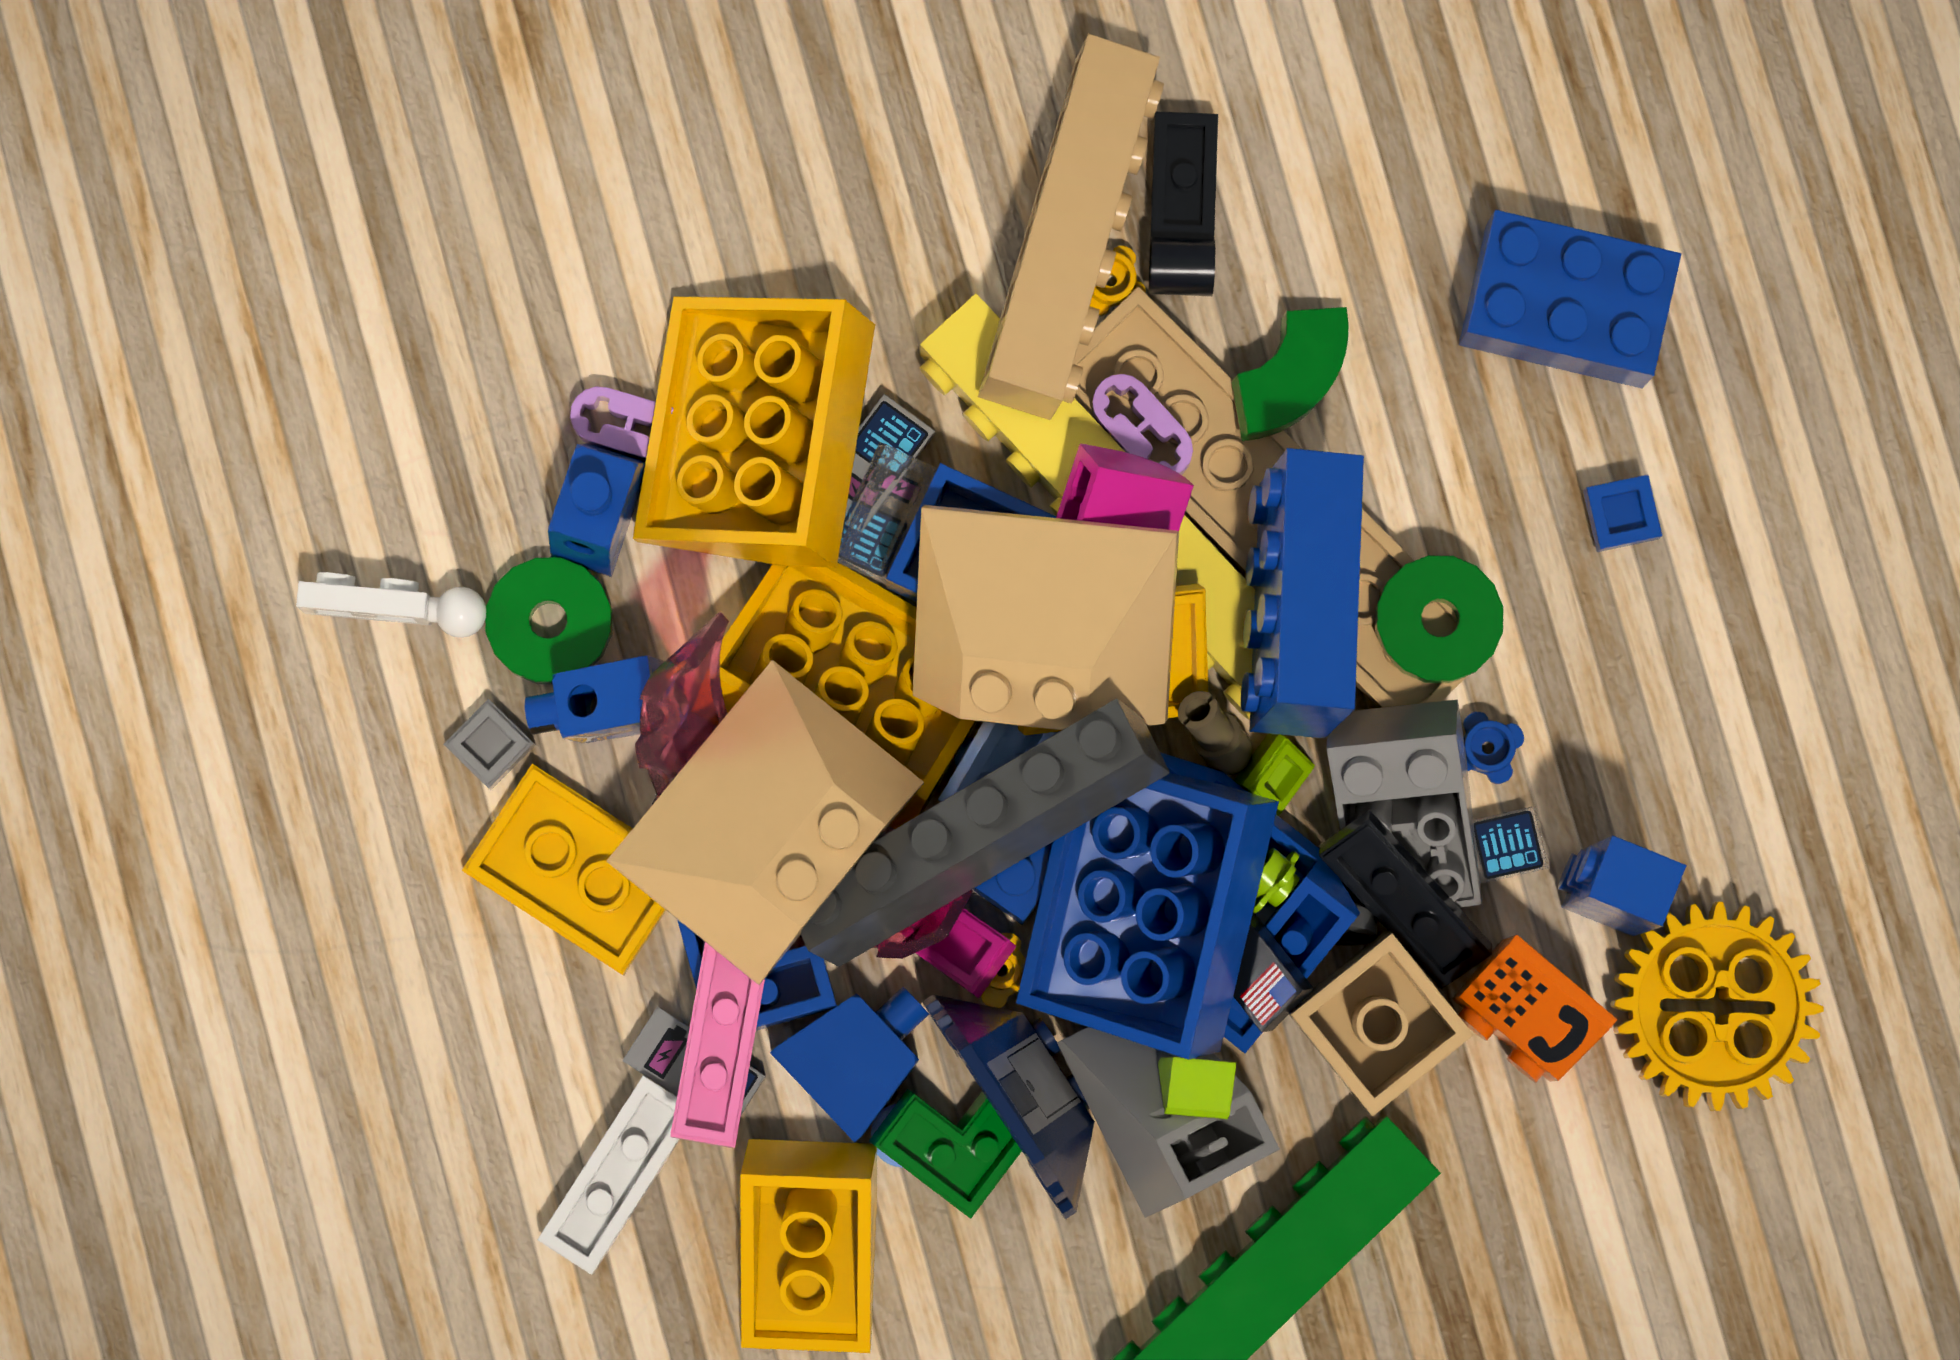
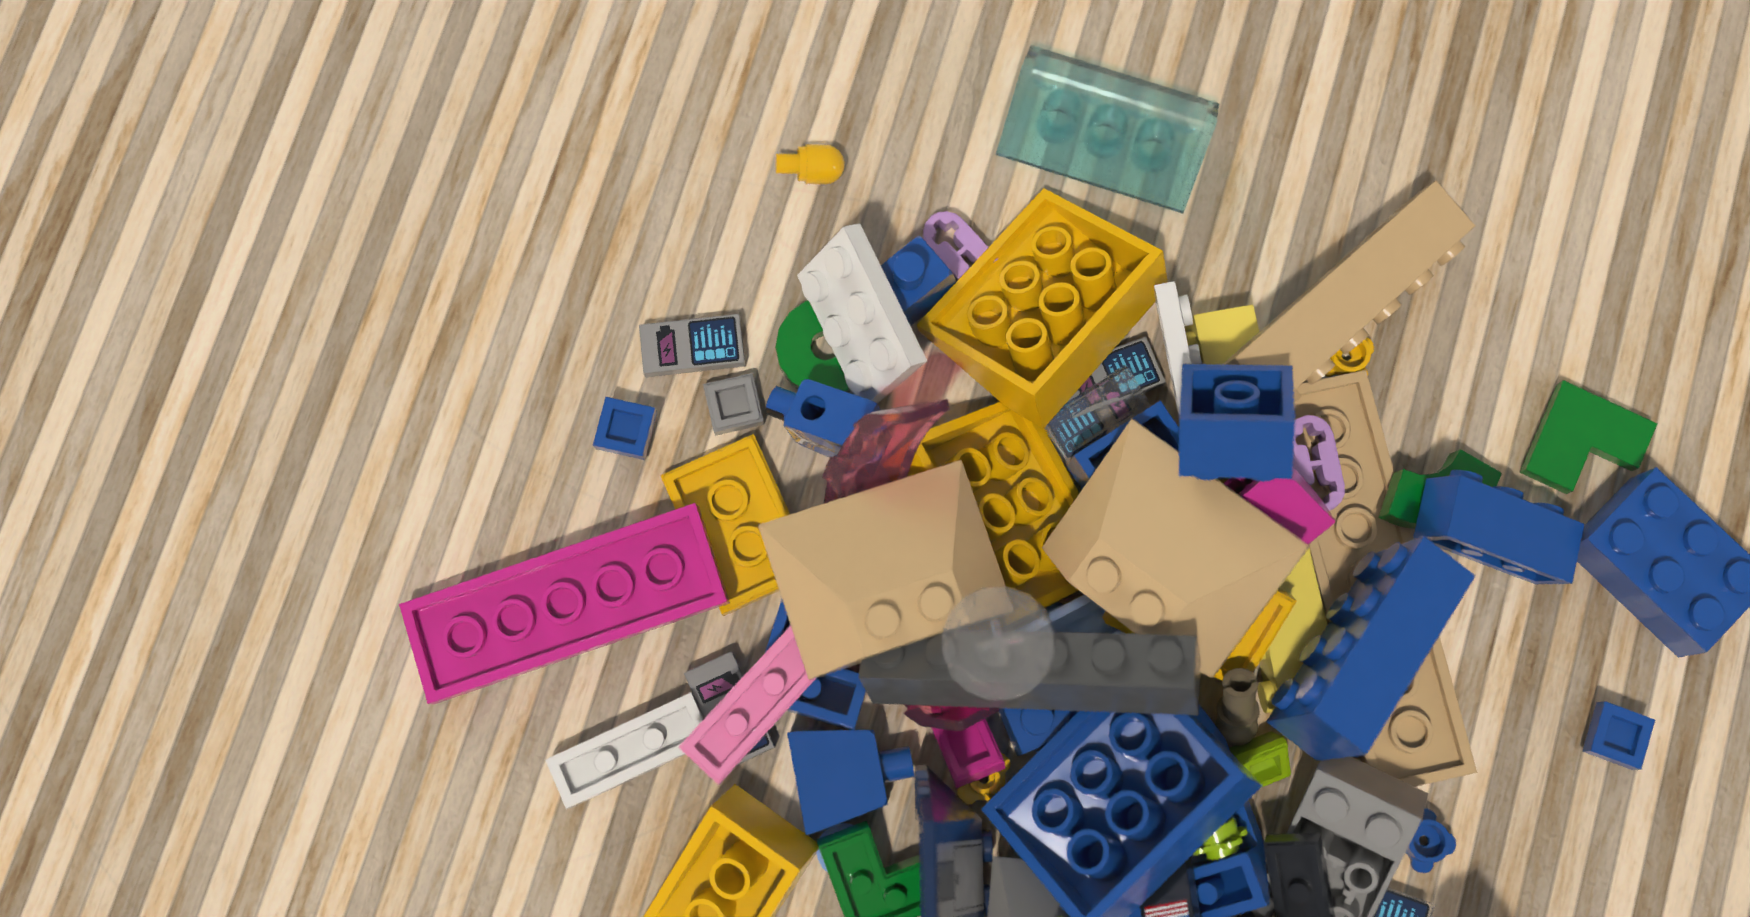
camera: 35 degrees right, 5 degrees down
white plate [296,572,487,638] -> none
black plate [1149,111,1218,297] -> none
green tile [1375,555,1503,683] -> none
none -> dark pink plate [399,503,730,705]
none -> blue plate [593,397,657,460]
none -> tile [639,314,745,378]
none -> yellow cylinder [775,144,845,184]
none -> white plate [797,223,927,403]
none -> clear tile [942,587,1056,700]
none -> clear light blue slope [996,45,1220,214]
none -> white plate [1154,281,1202,418]
none -> blue brick [1179,364,1295,482]
none -> blue brick [1413,470,1585,585]
none -> green tile [1519,380,1658,494]

